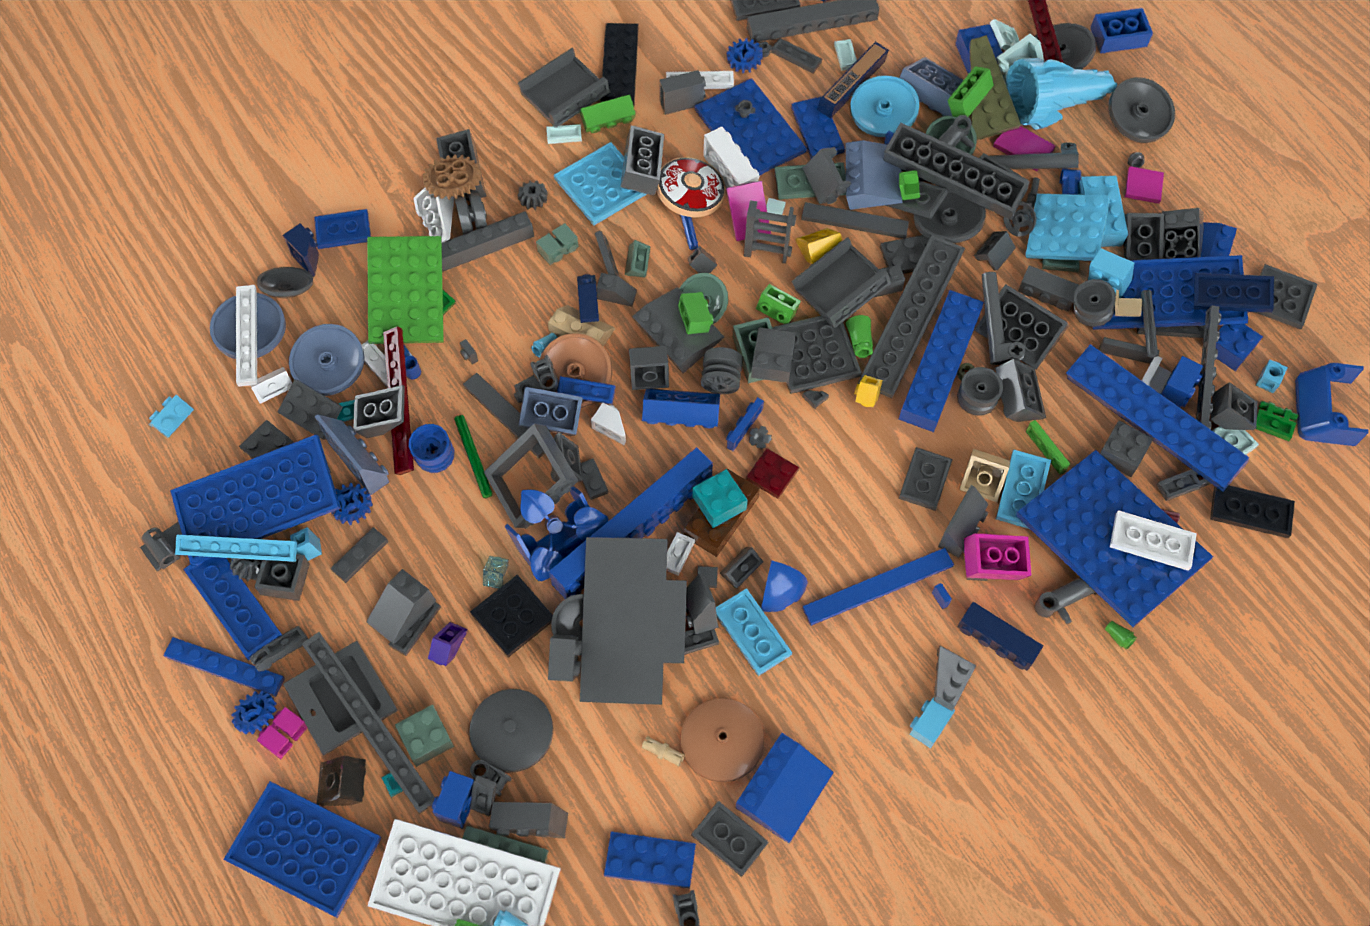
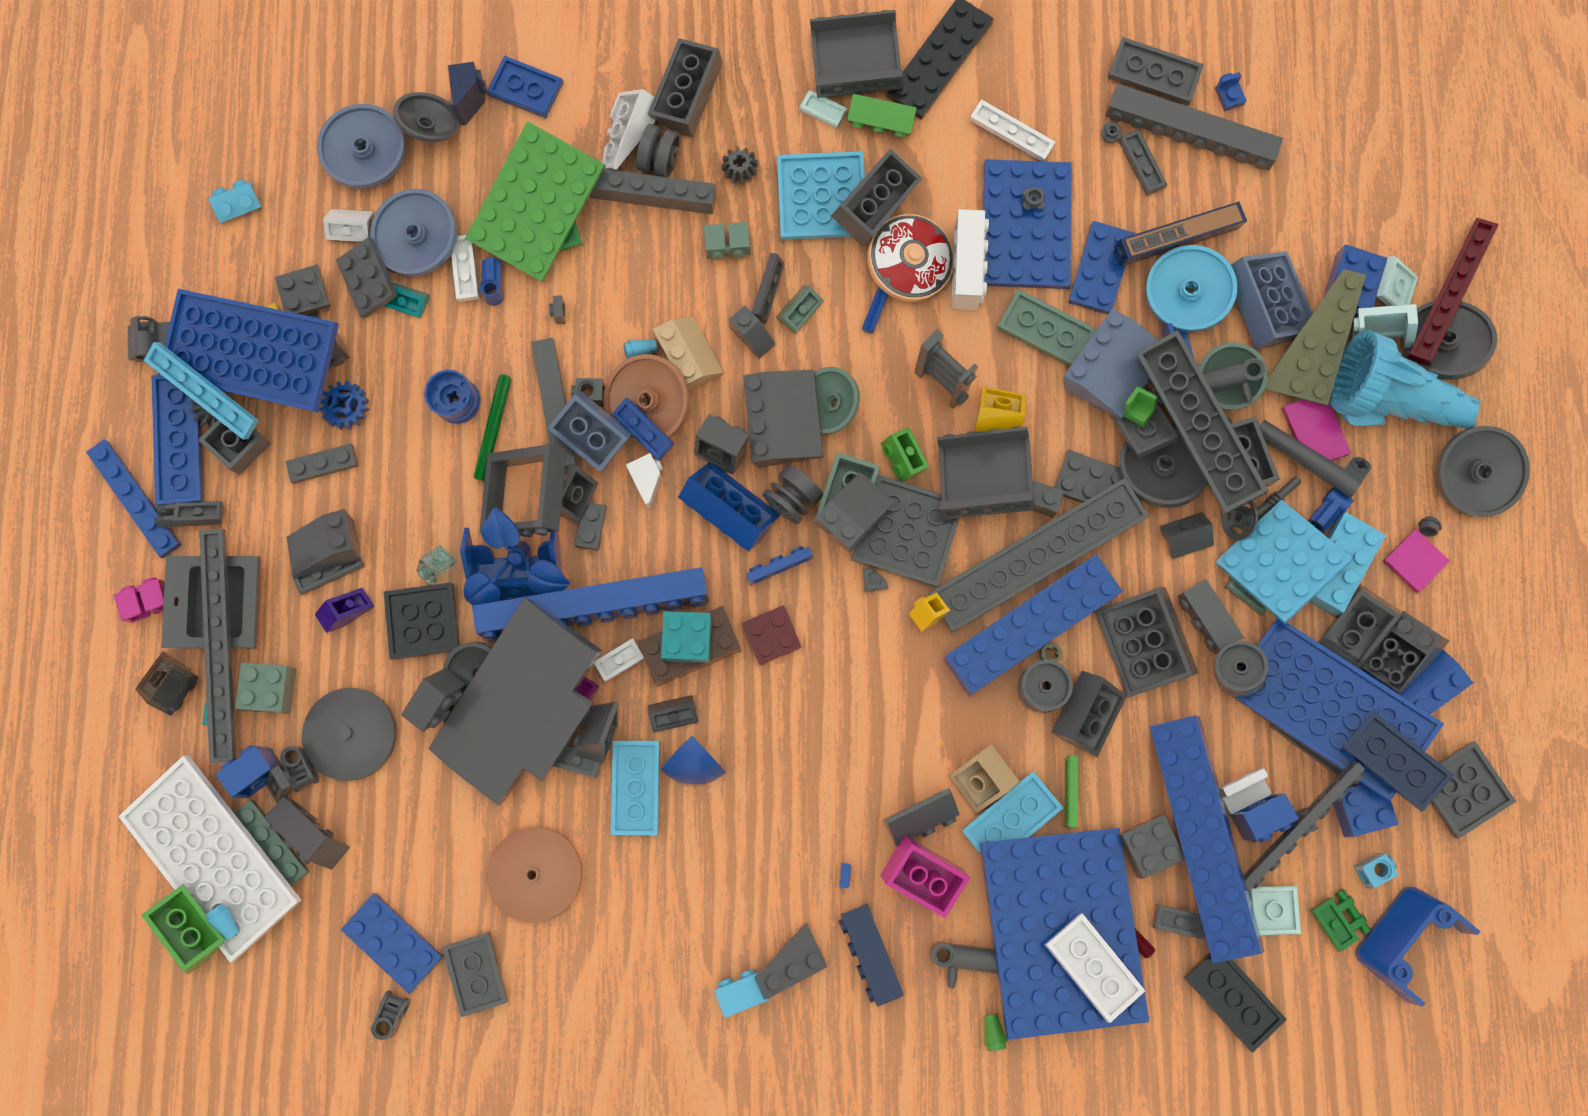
camera: 35 degrees right, 15 degrees up
blue plate [223,781,381,918] -> none
blue gear [231,691,277,734] -> none
white plate [236,285,257,387] -> none
medium azure brick [290,527,322,561] -> none
sand blue slope [315,414,389,495] -> none
dark grey slope [353,385,405,438] -> none
dark red plate [383,327,414,475] -> none
medium nougat gear [423,155,481,200] -> none
dark grey piece [530,355,559,392] -> none
dark blue slope [577,274,599,323] -> none
tan pin [642,736,685,767] -> none
dark grey brick [659,70,706,115] -> none
bright green brick [678,292,713,334] -> none
dark grey panel [688,246,717,274] -> none
dark grey tile [698,566,718,588] -> none
dark pink tile [726,181,771,241] -> none
blue gear [727,38,763,73] -> none
blue slope [735,733,834,844] -> none
dark grey plant [749,426,772,449] -> none
light aqua tile [766,198,786,215] -> none
dark grey tile [801,202,909,239] -> none
blue tile [802,548,954,626] -> none
dark grey panel [803,147,851,204] -> none
light aqua tile [834,39,857,71] -> none
bright green plant [846,315,873,358] -> none
dark grey tile [899,447,952,511] -> none
bright green brick [948,66,994,117] -> none
dark grey axle [982,272,1025,365] -> none
medium azure brick [1088,248,1134,298] -> none
blue brick [1090,8,1153,54] -> none
dark grey tile [1099,337,1160,364] -> none
tan bracket [1115,290,1142,317] -> none
dark grey axle [1141,290,1158,358] -> none
dark grey slope [1211,382,1257,430] -> none

